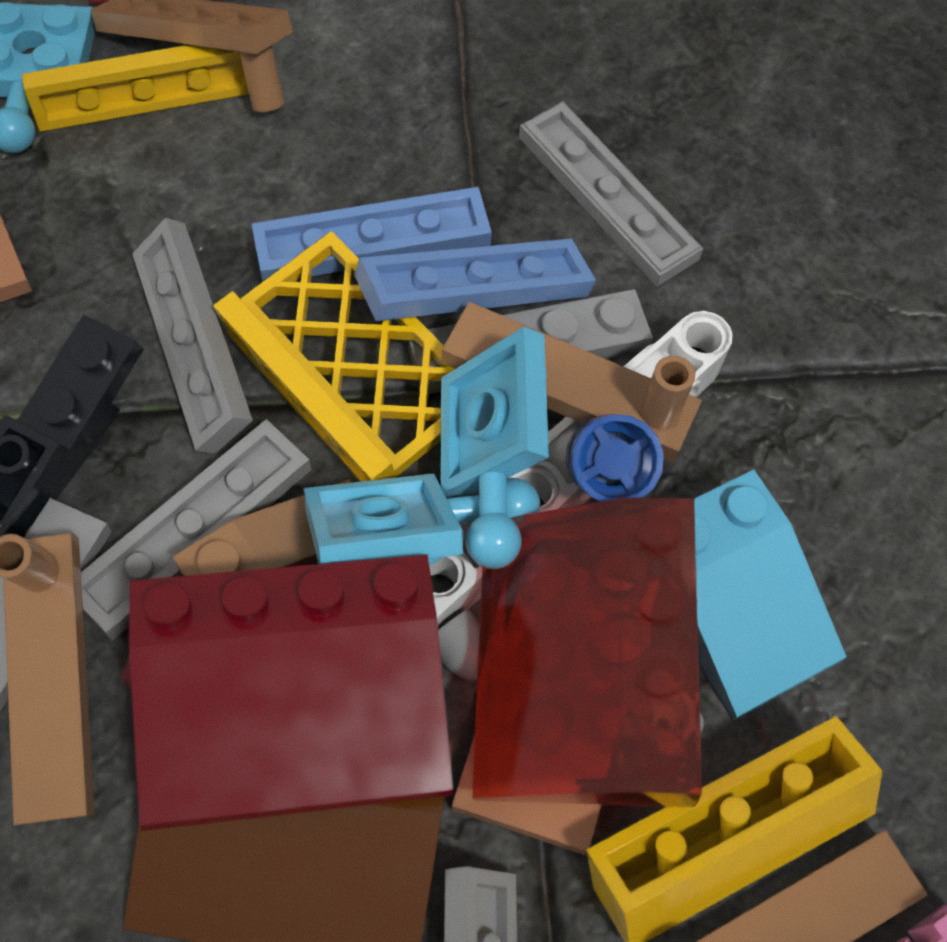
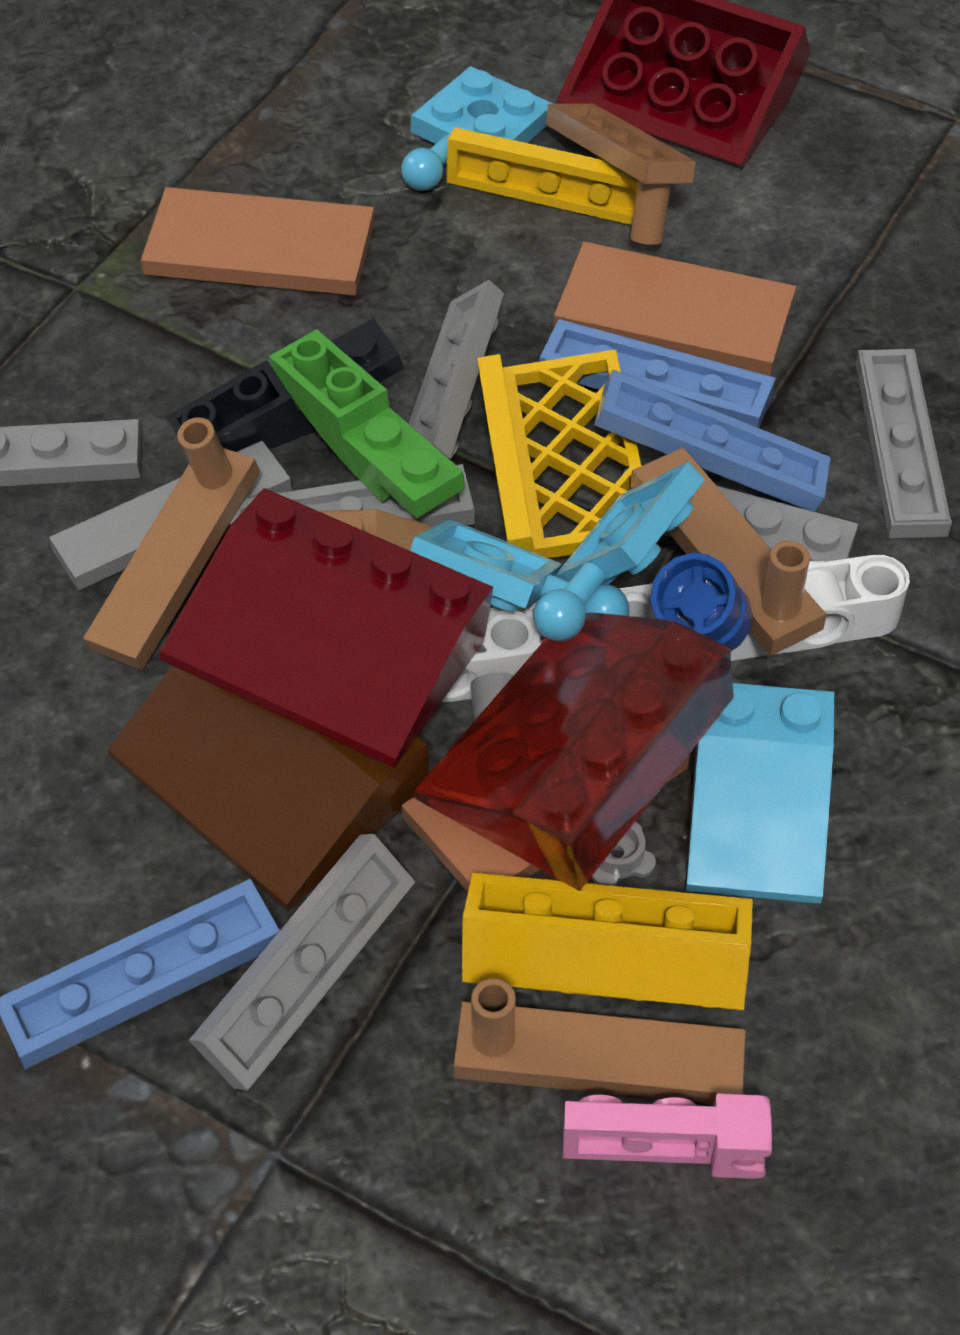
camera: 40 degrees right, 10 degrees down
none -> bright green slope [269,329,465,519]
none -> nougat tile [553,241,796,376]

